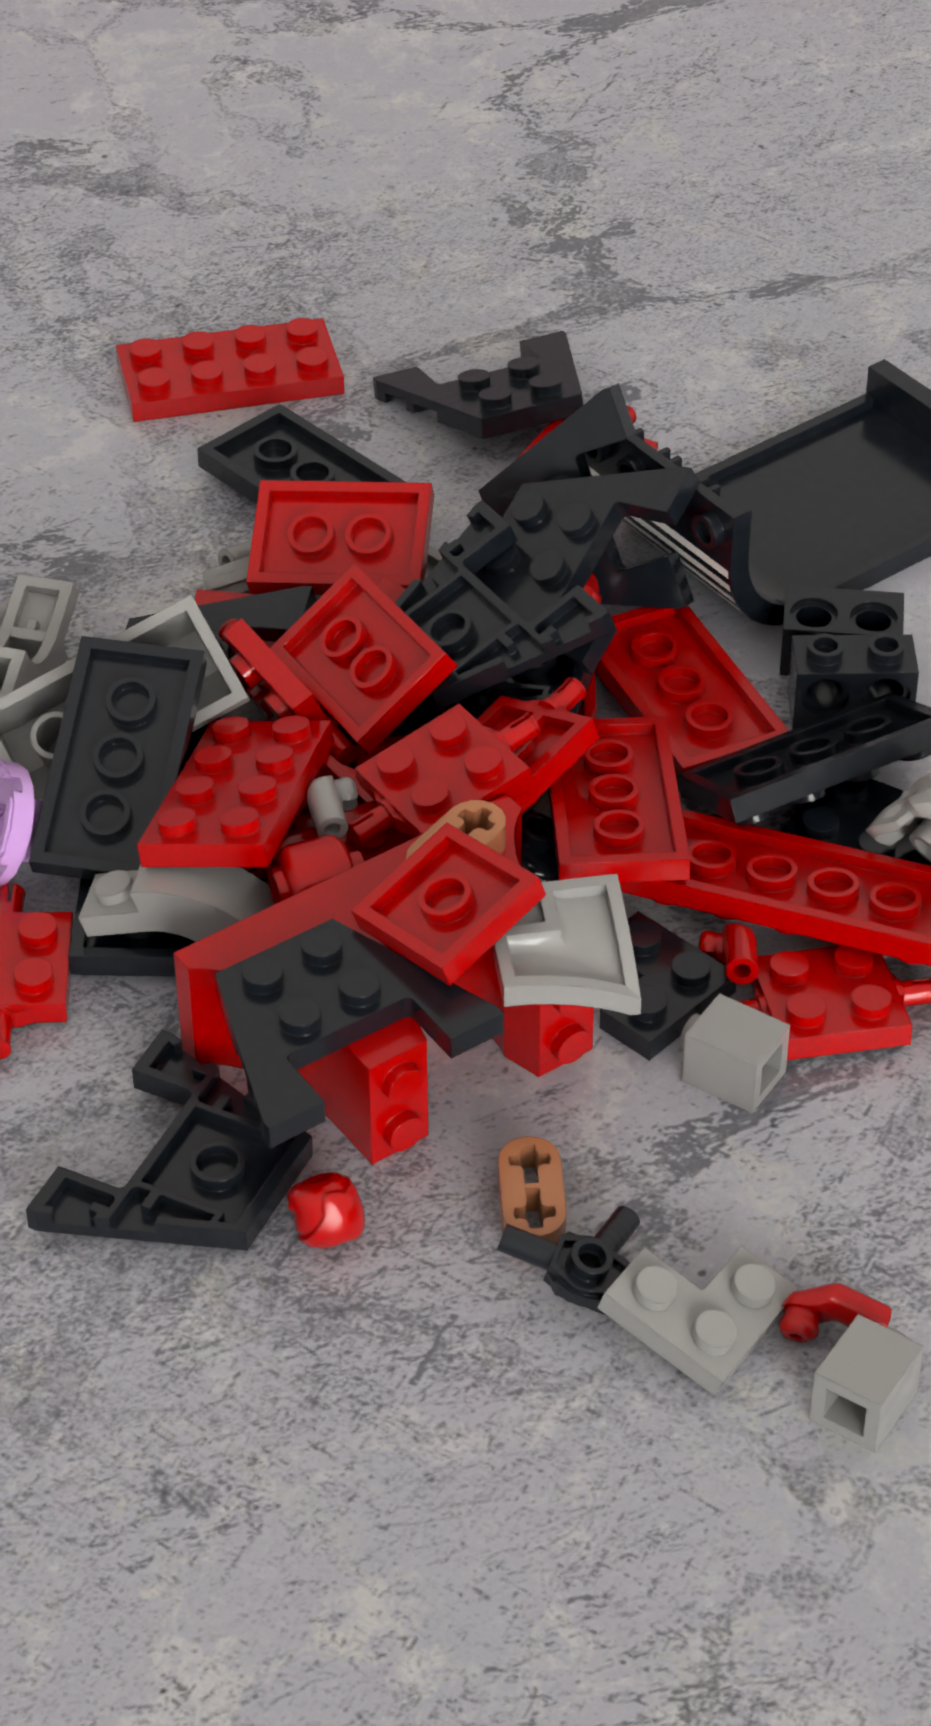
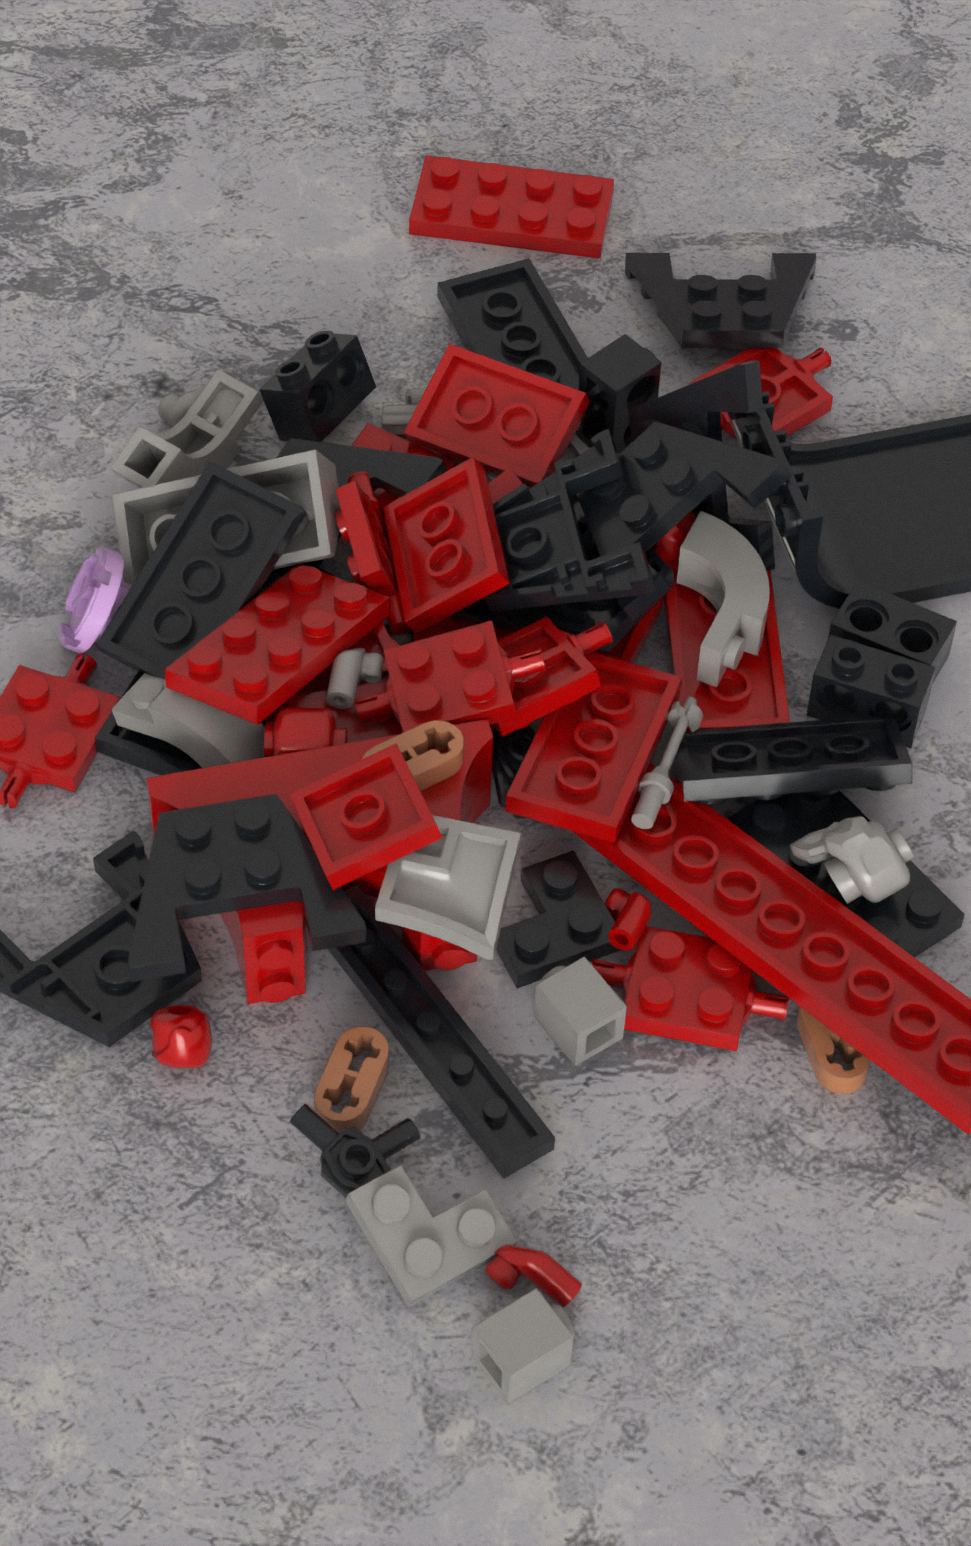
camera: 20 degrees right, 10 degrees up
none -> black brick [259,331,376,442]
none -> black plate [328,885,555,1179]
none -> black brick [575,334,662,455]
none -> light grey piece [631,697,703,829]
none -> light grey arch [676,511,770,687]

